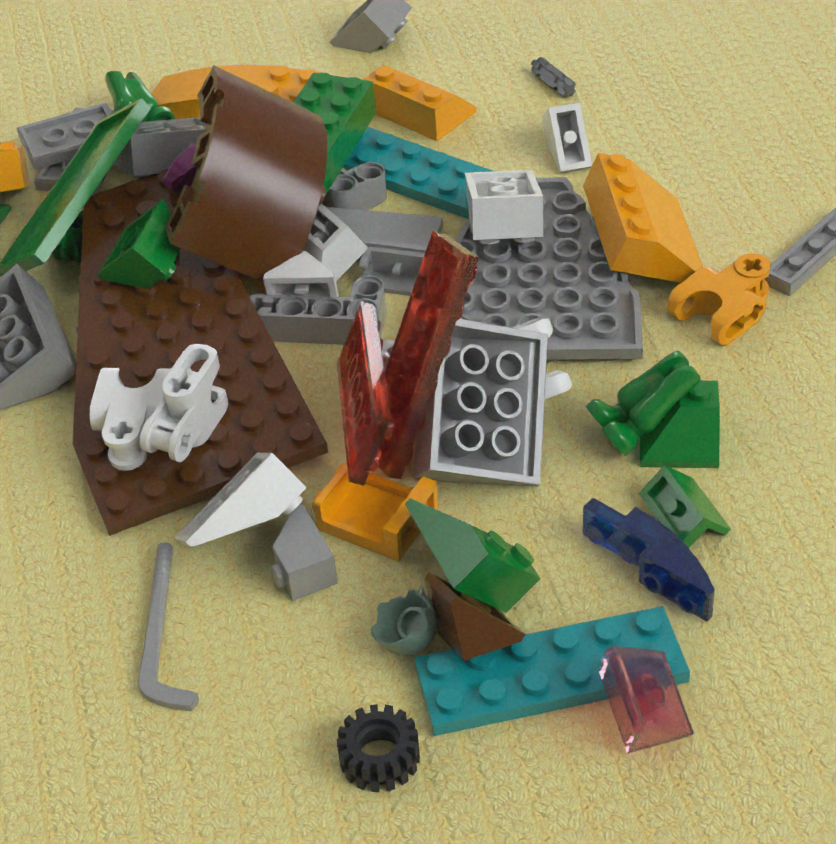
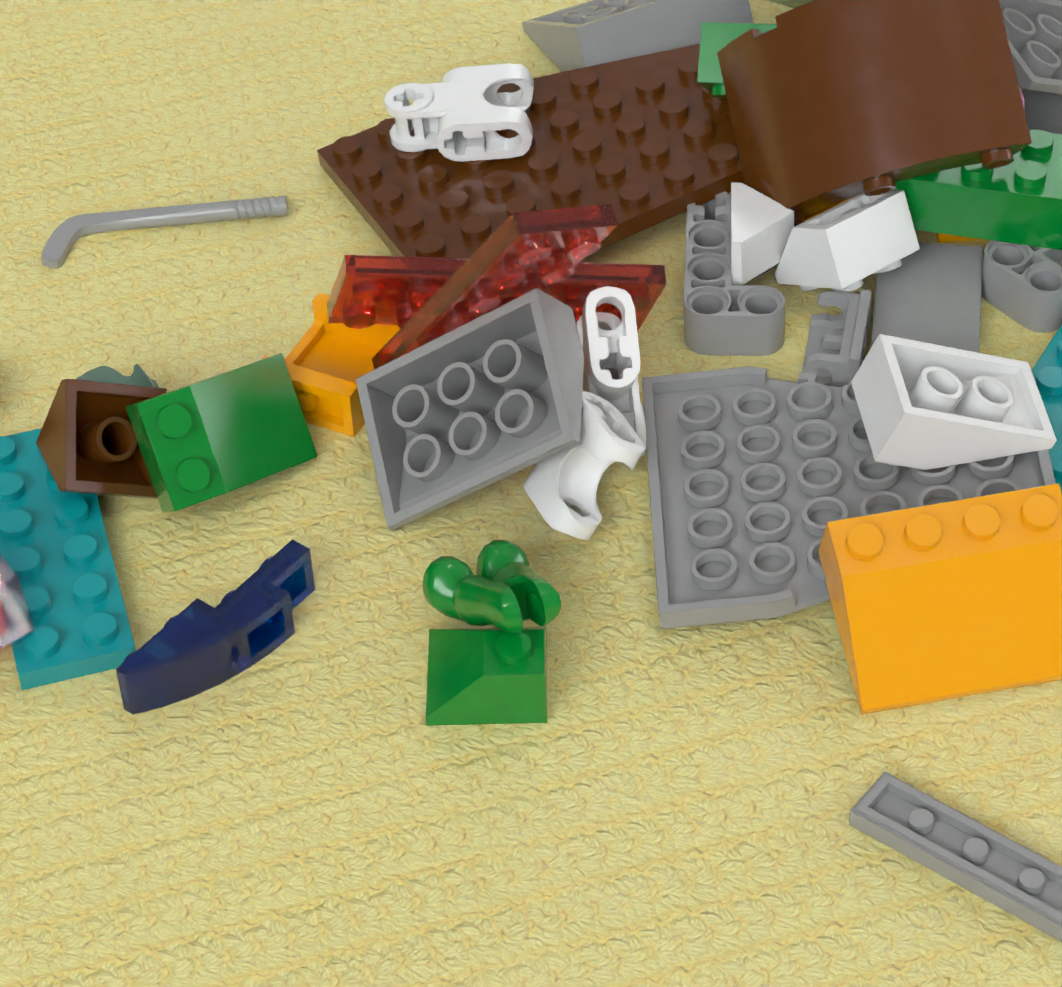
camera: 85 degrees right, 0 degrees up
white piece [140,344,229,462] -> none
white slope [174,452,306,548] -> none
light grey slope [270,503,338,601] -> none
green panel [638,465,731,551] -> none
light orange piece [667,253,771,346] -> none

